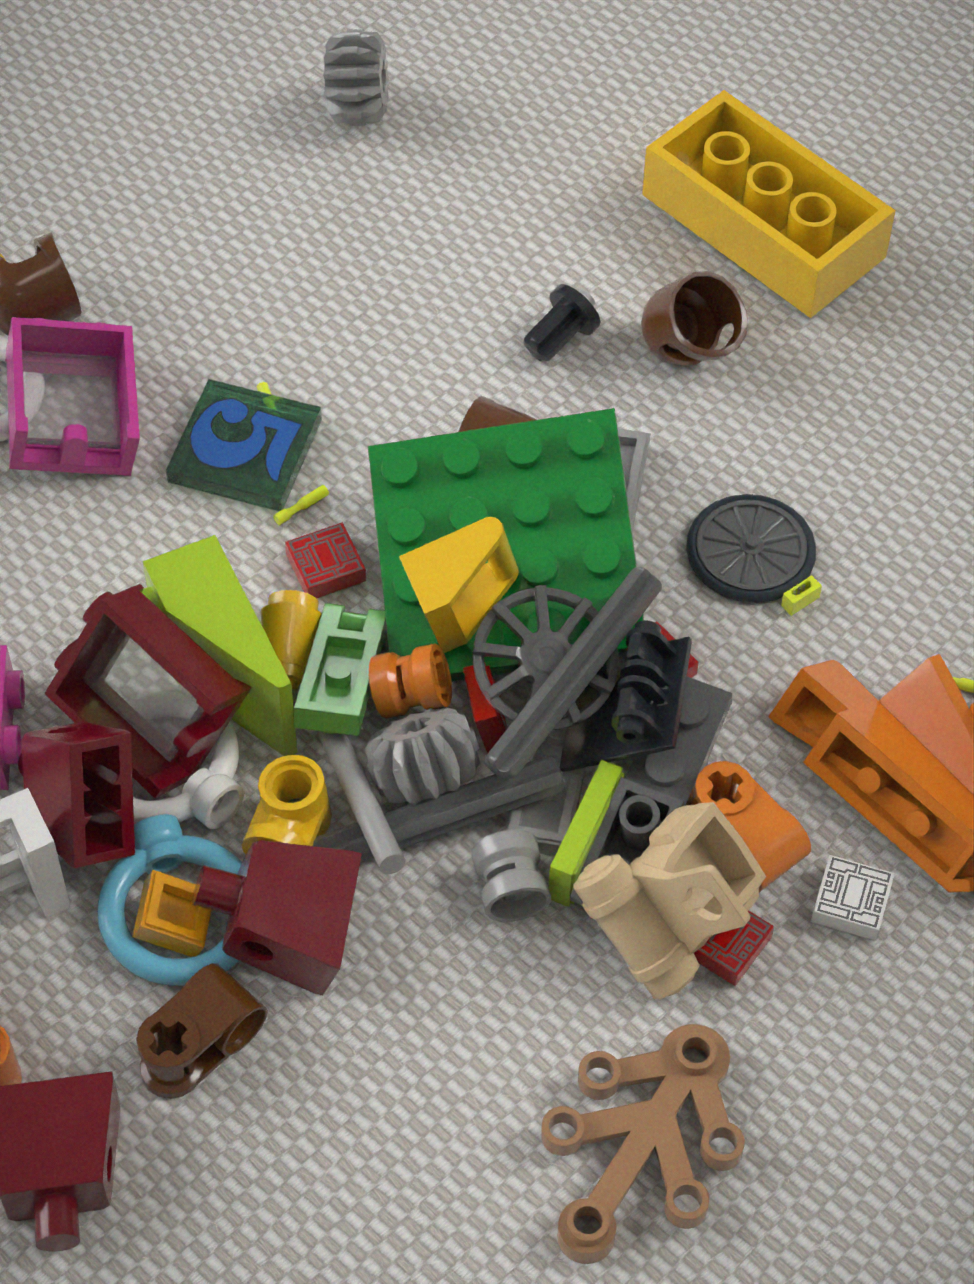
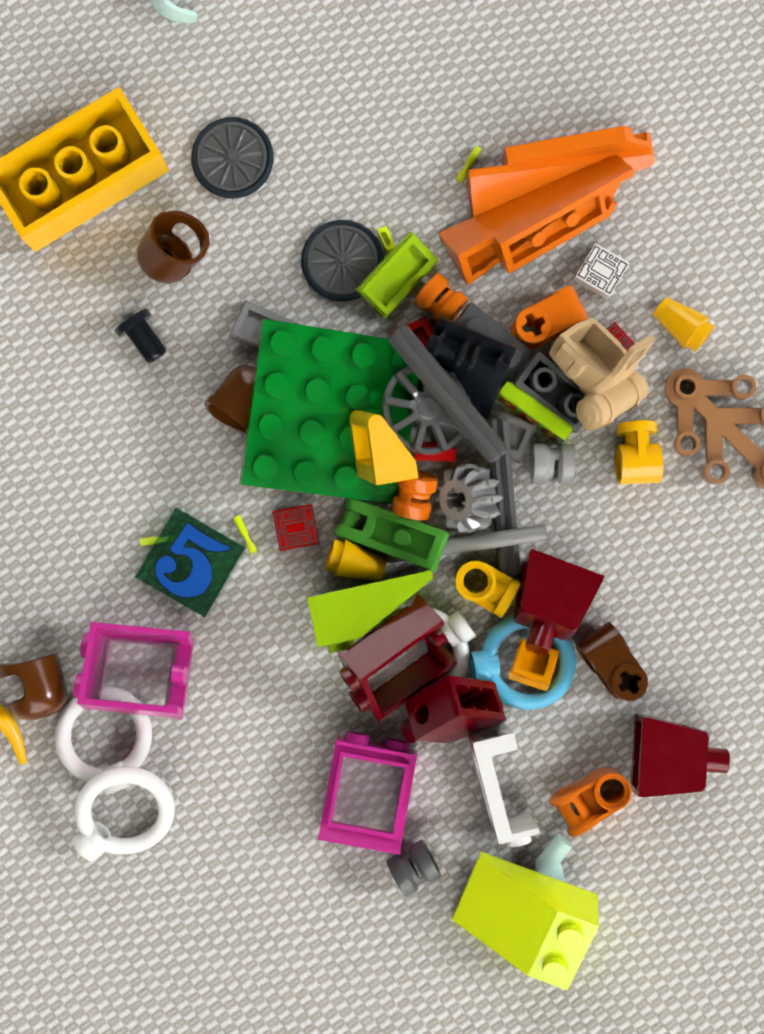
camera: 75 degrees left, 30 degrees up
none -> dark grey wheel [191,117,274,198]
none -> lime tile [355,232,439,318]
none -> orange wheel [413,273,469,324]
none -> yellow piece [615,420,663,484]
none -> yellow cone [653,296,715,352]

